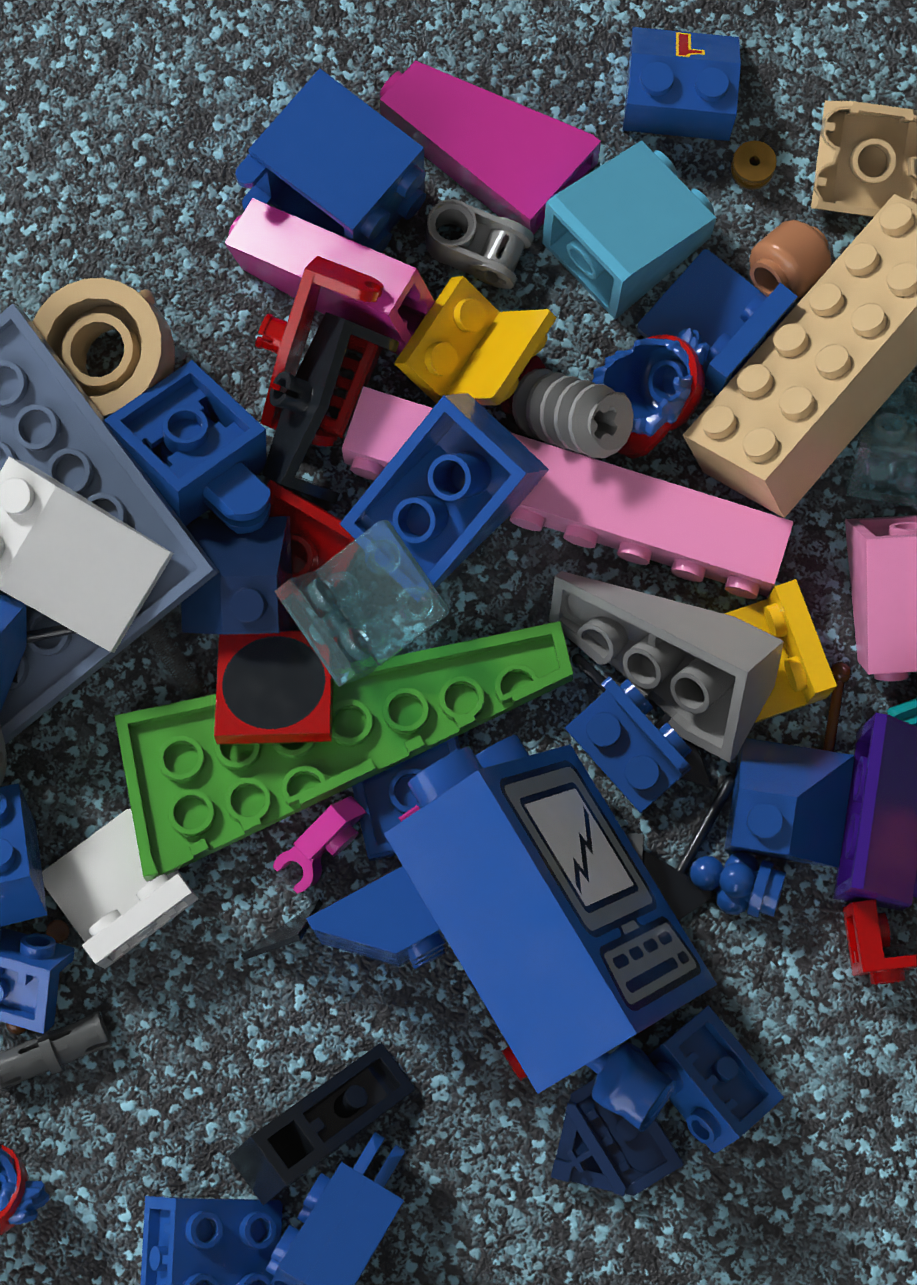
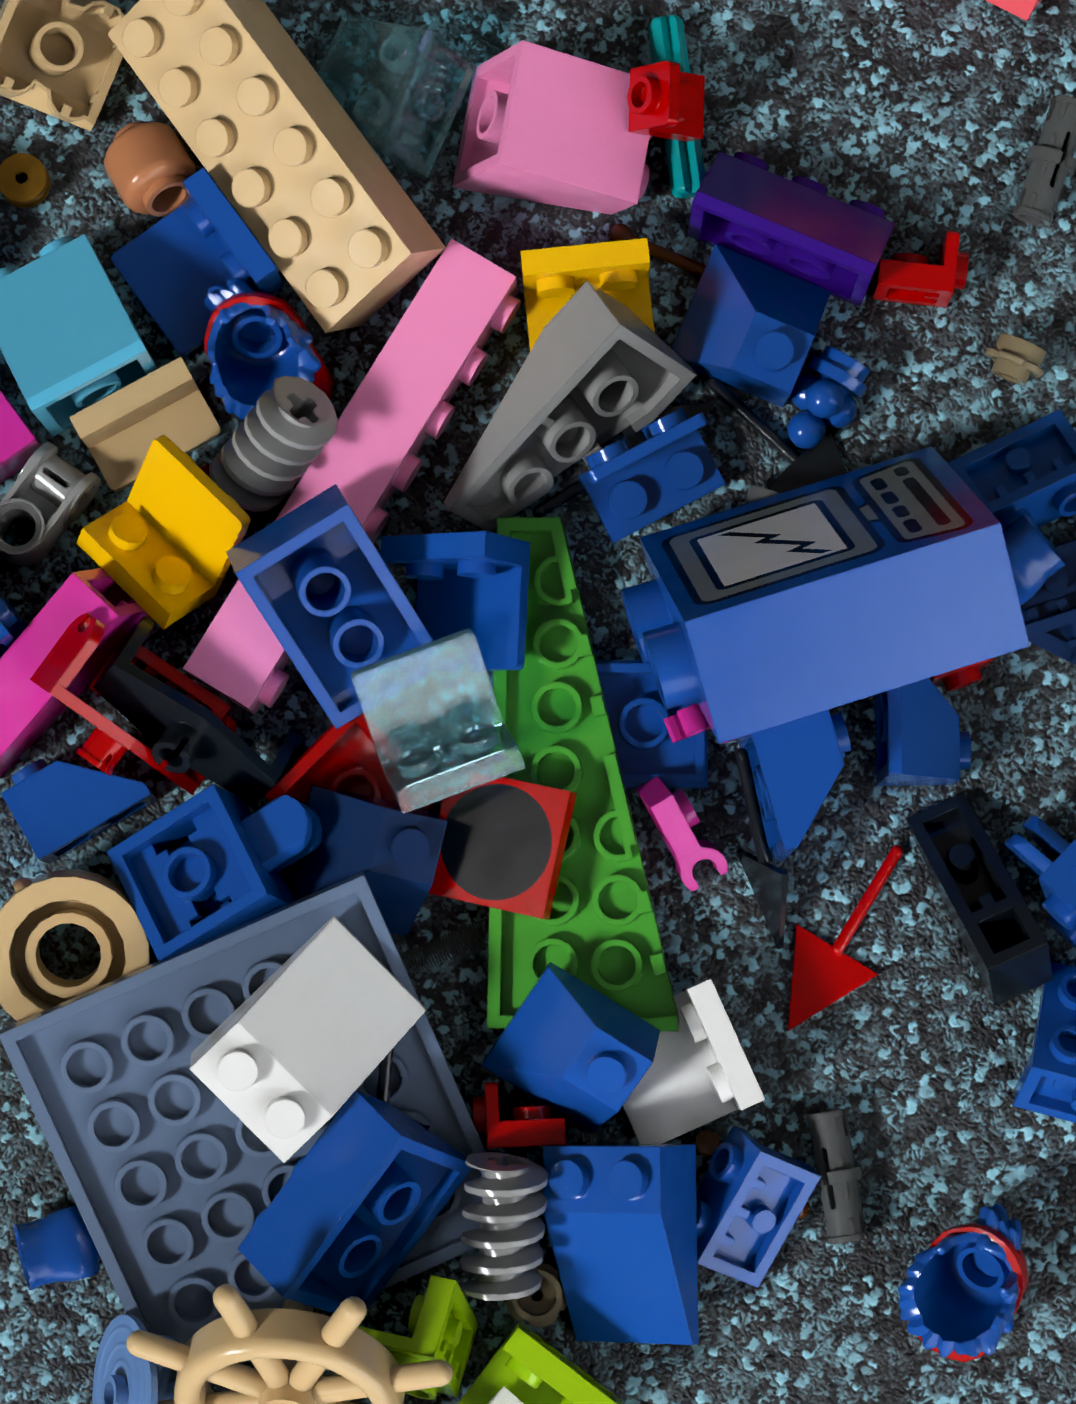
camera: 70 degrees left, 5 degrees up
none -> blue slope [1,759,159,864]
none -> tan panel [69,357,222,492]
none -> blue bracket [380,531,530,672]
none -> red bracket [473,1082,566,1148]
none -> blue slope [481,962,660,1133]
none -> red piece [787,845,903,1031]
none -> blue slope [875,678,971,786]
none -> dark tan plate [985,333,1047,386]

